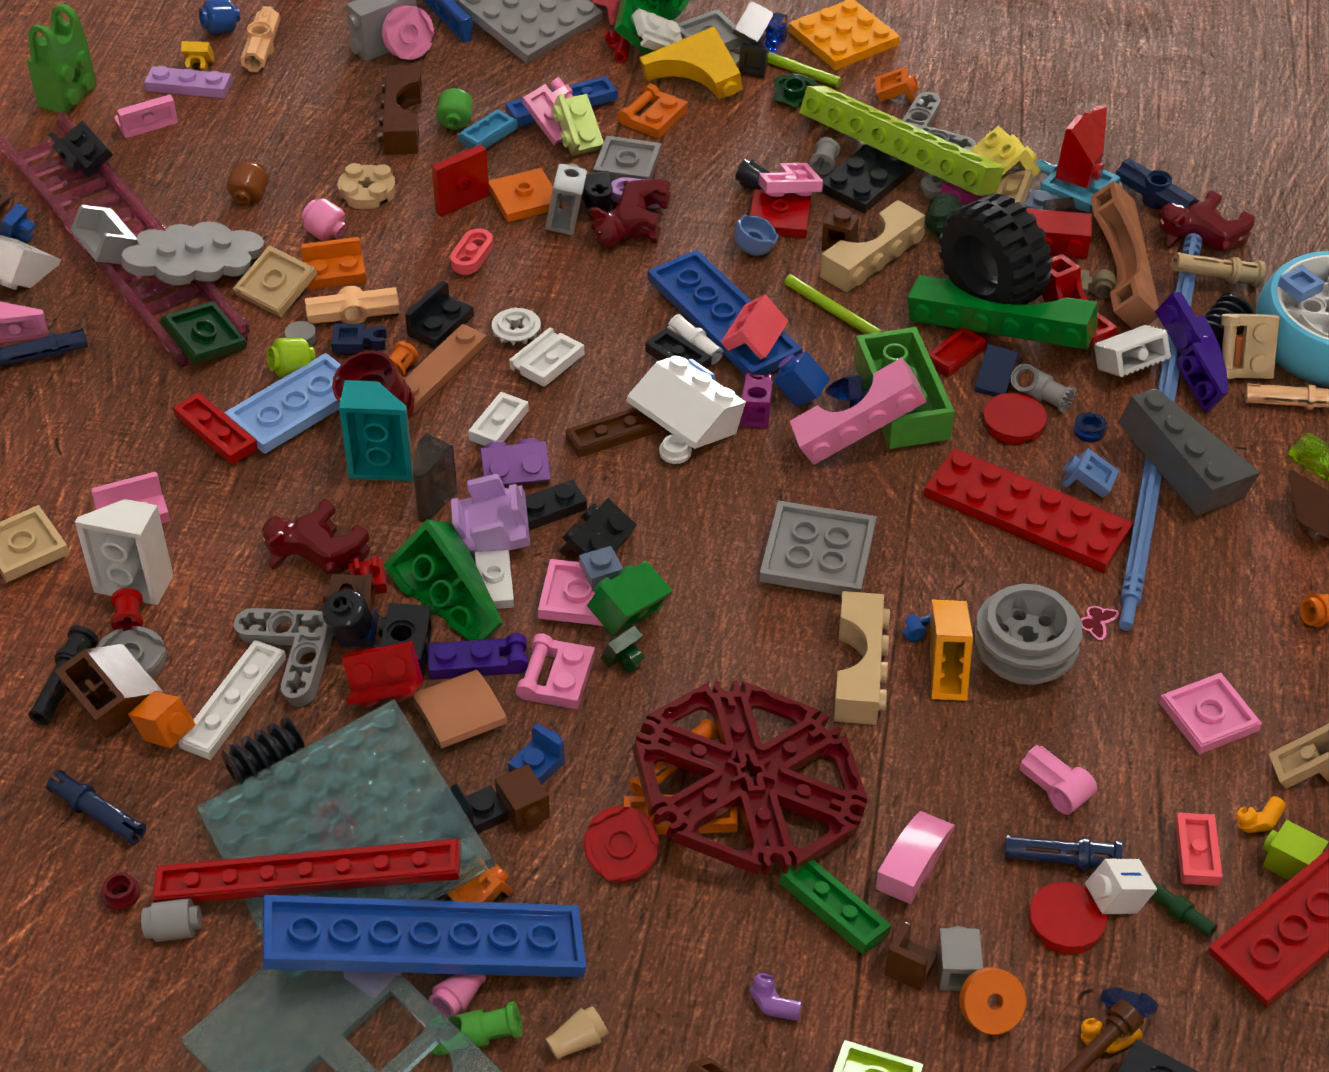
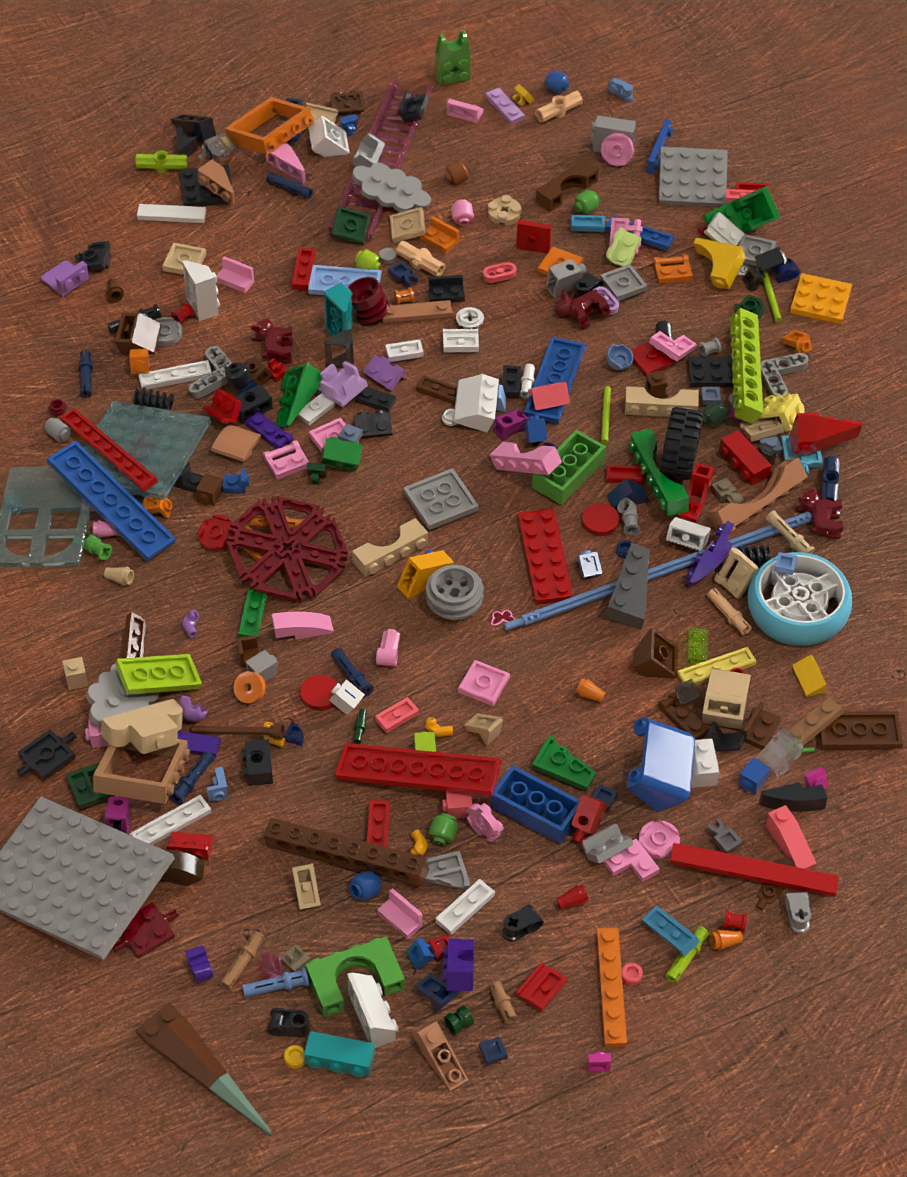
camera: 50 degrees right, 5 degrees up
none -> sand blue plate [701,387,721,405]

